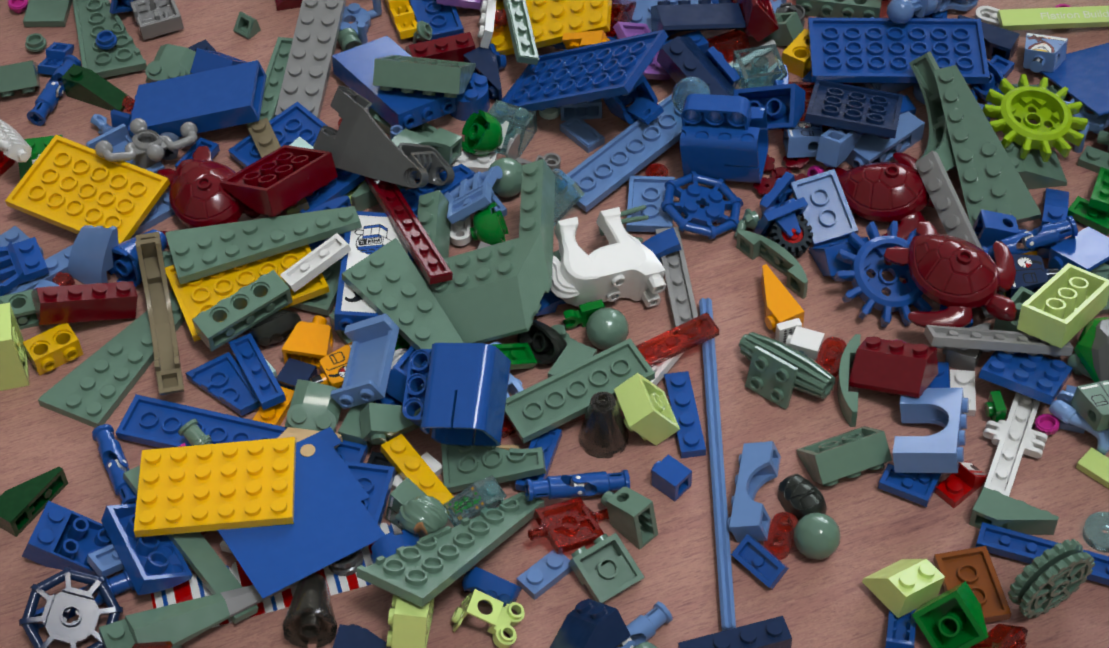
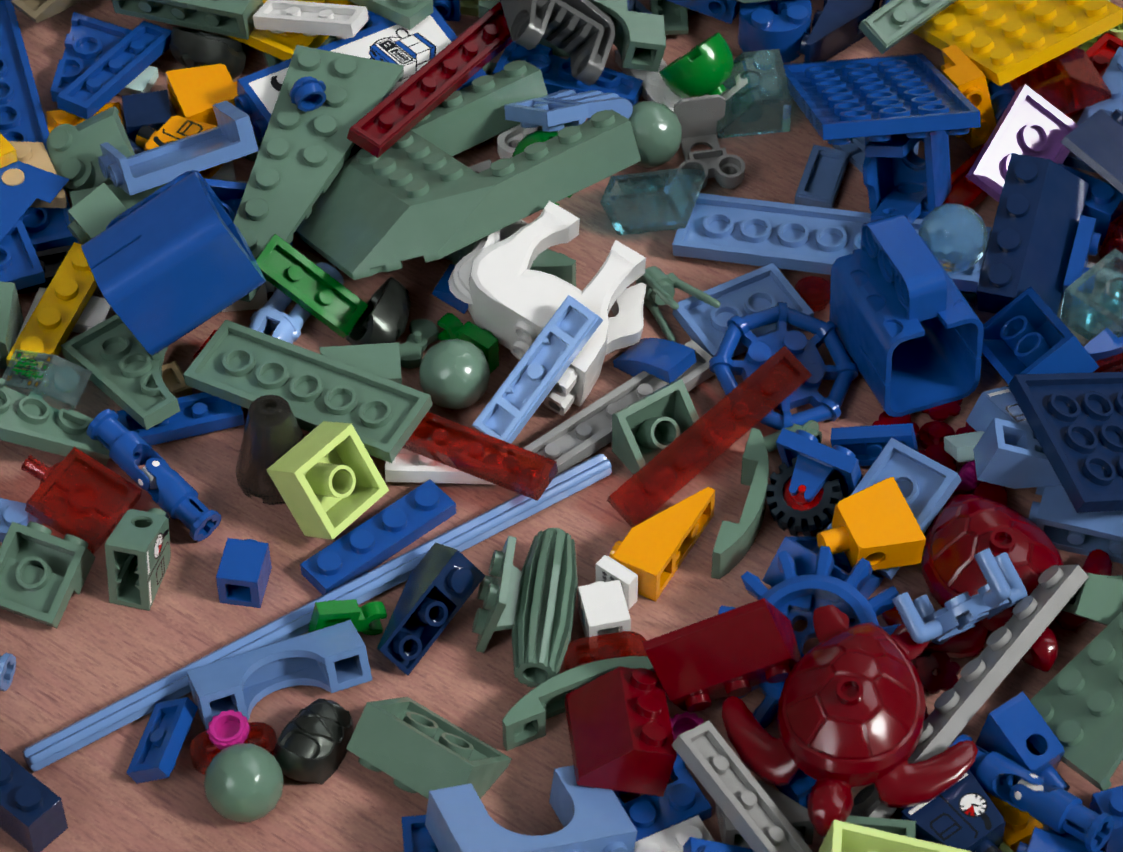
camera: 55 degrees right, 0 degrees up
none -> dark pink piece [207,710,250,750]
none -> blue plate [290,76,326,111]
none -> green plate [308,599,387,636]
none -> dark blue slope [377,543,485,676]
none -> light blue plate [472,295,603,450]
none -> clear red plate [607,346,812,528]
none -> sand green slope [612,379,714,487]
none -> dark red slope [643,598,801,712]
none -> light orange torso [817,477,926,570]
none -> medium blue plate [892,548,1028,645]
none -> light aqua tile [944,431,984,463]

